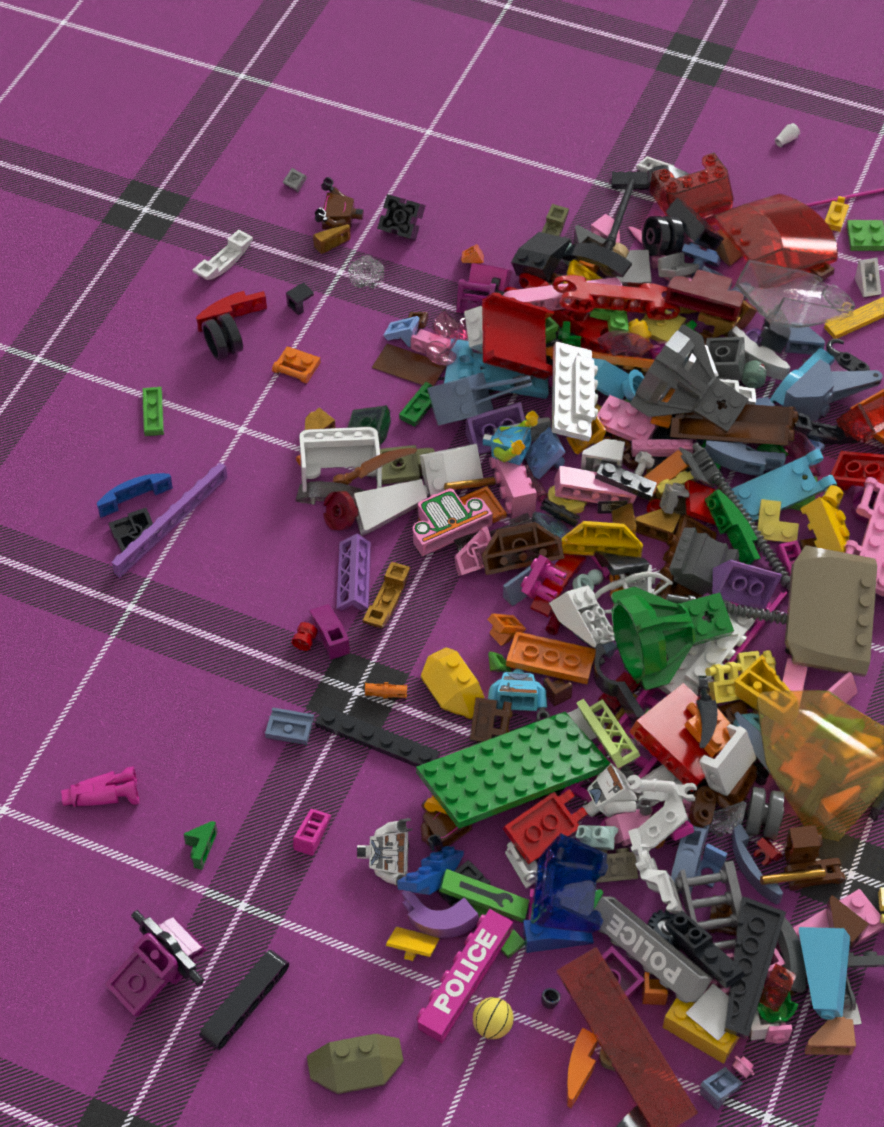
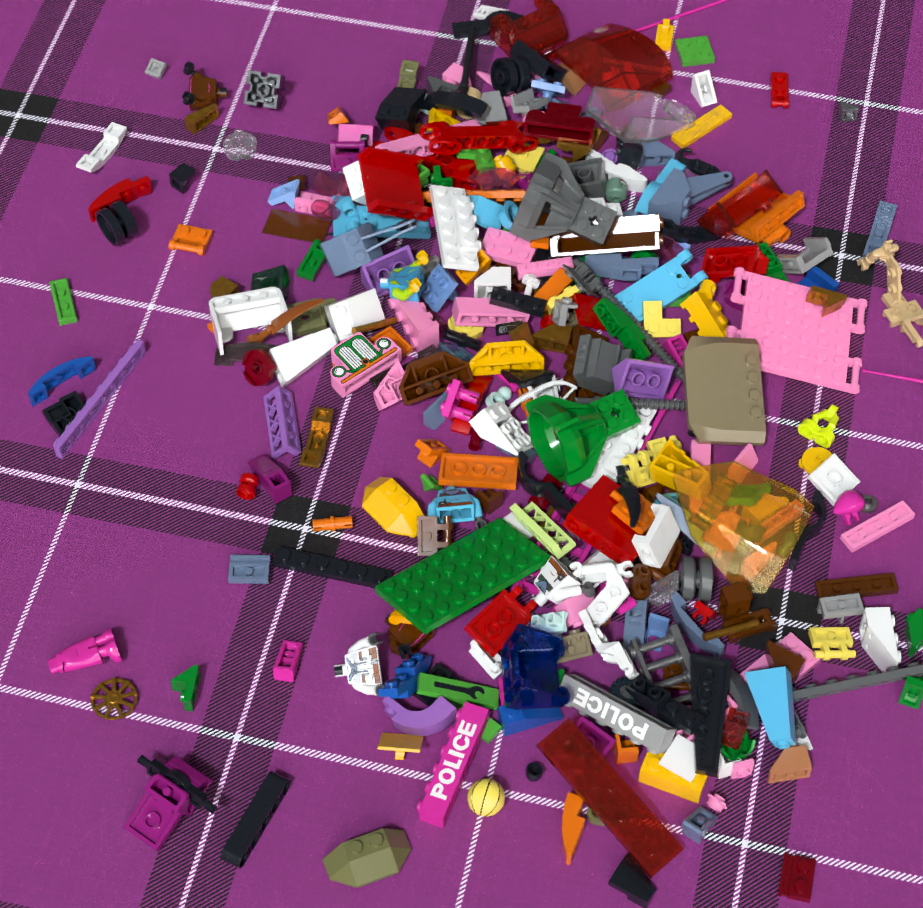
camera: 10 degrees left, 0 degrees up
none -> pearl gold wheel [91,677,138,720]

